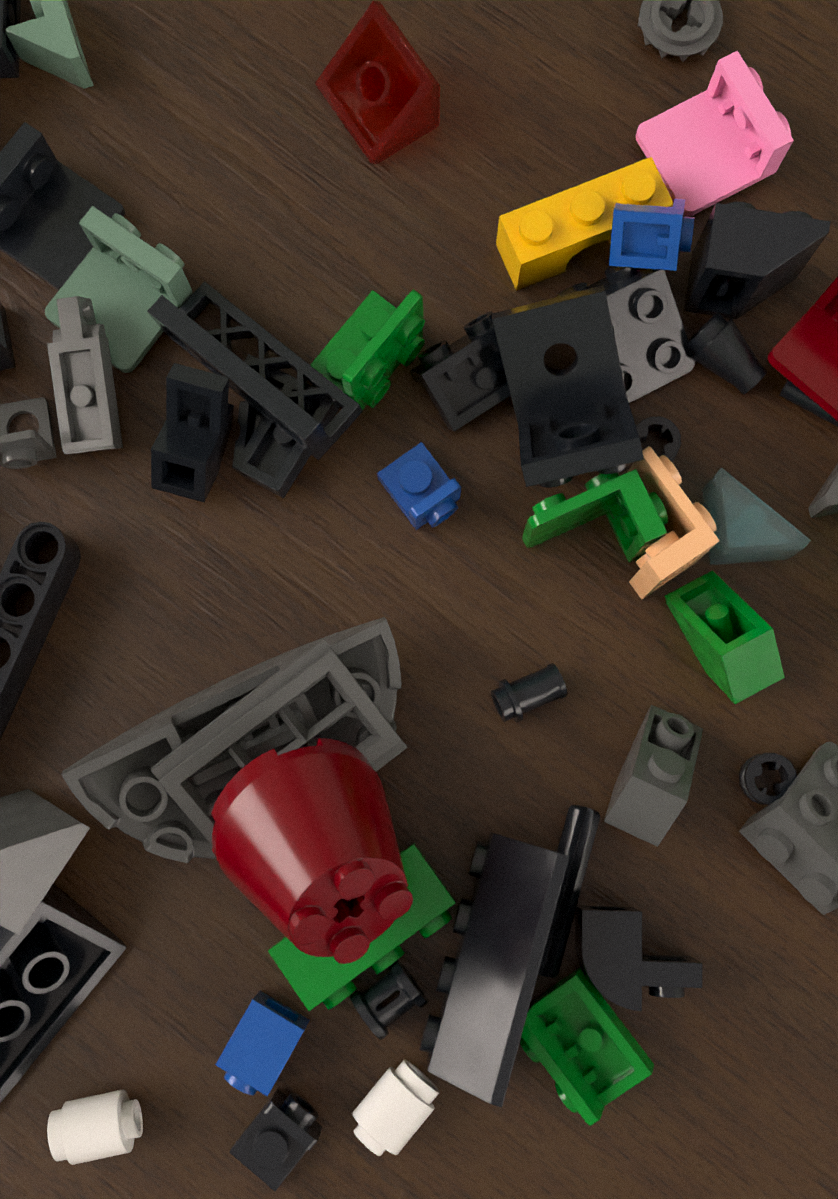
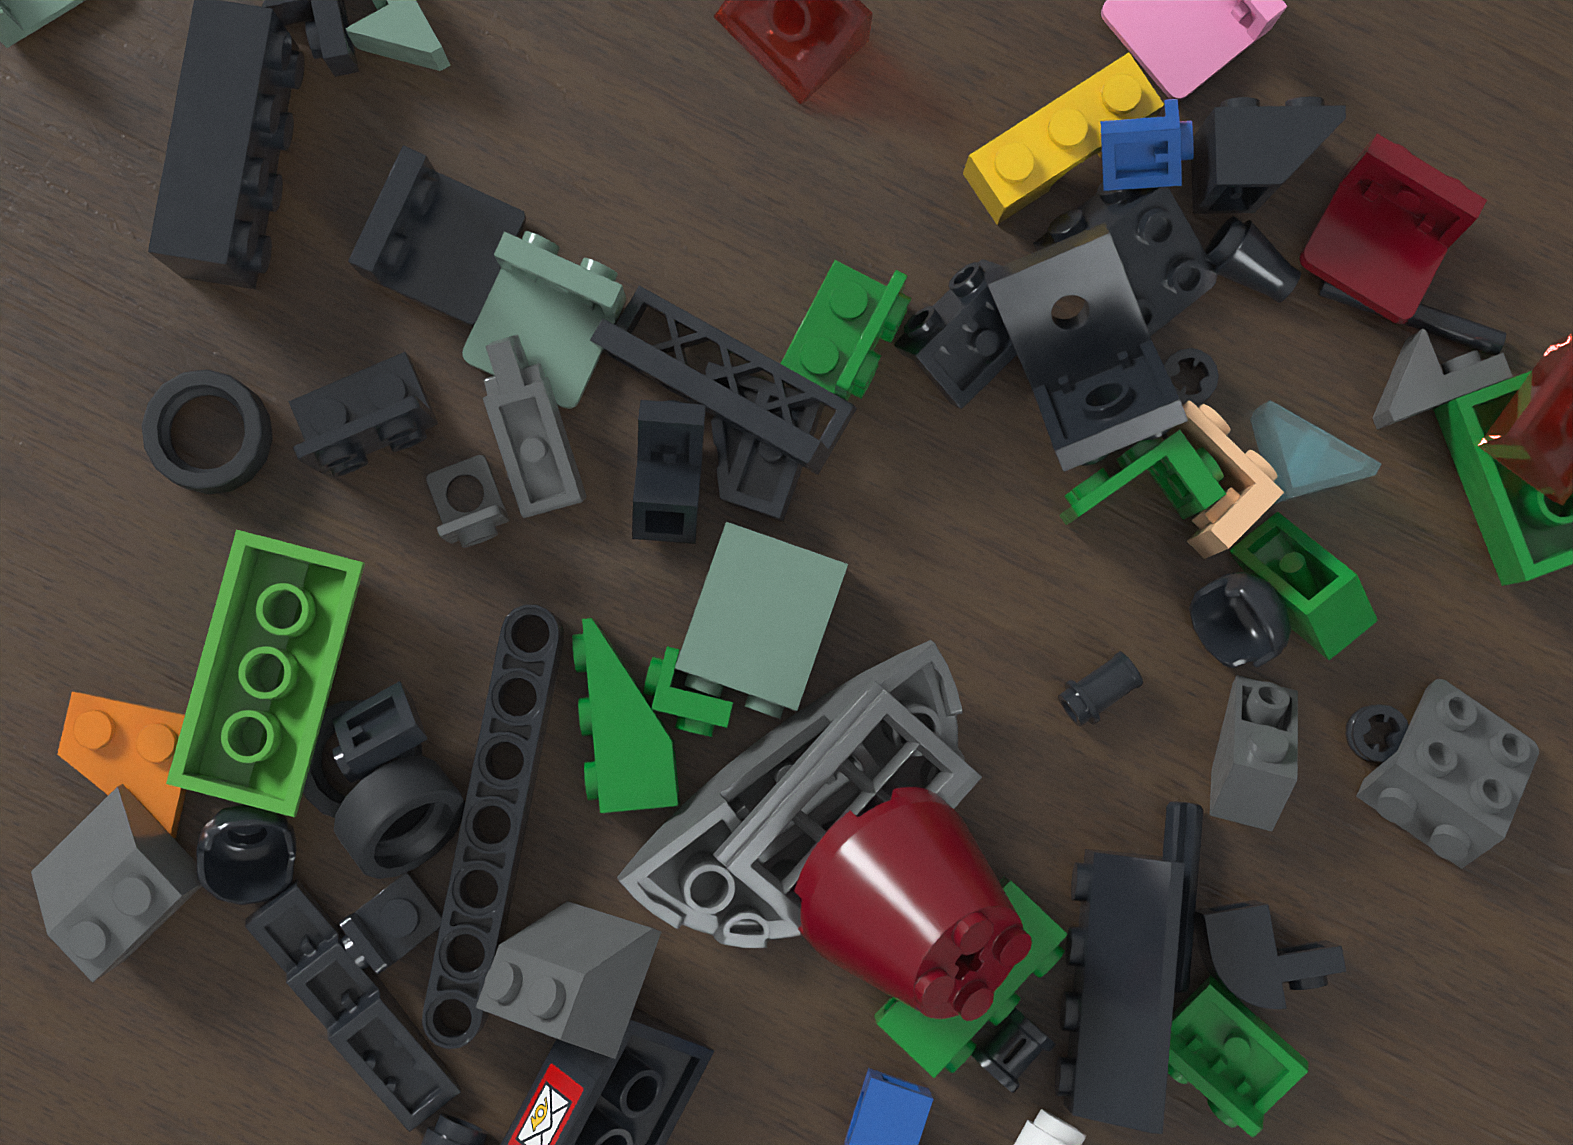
camera: 20 degrees left, 5 degrees up
blue bracket [377,442,461,530] -> none
none -> green slope [572,618,680,813]
none -> green bracket [643,646,734,737]
none -> sand green panel [675,522,848,719]
none -> black hair [1189,572,1291,668]

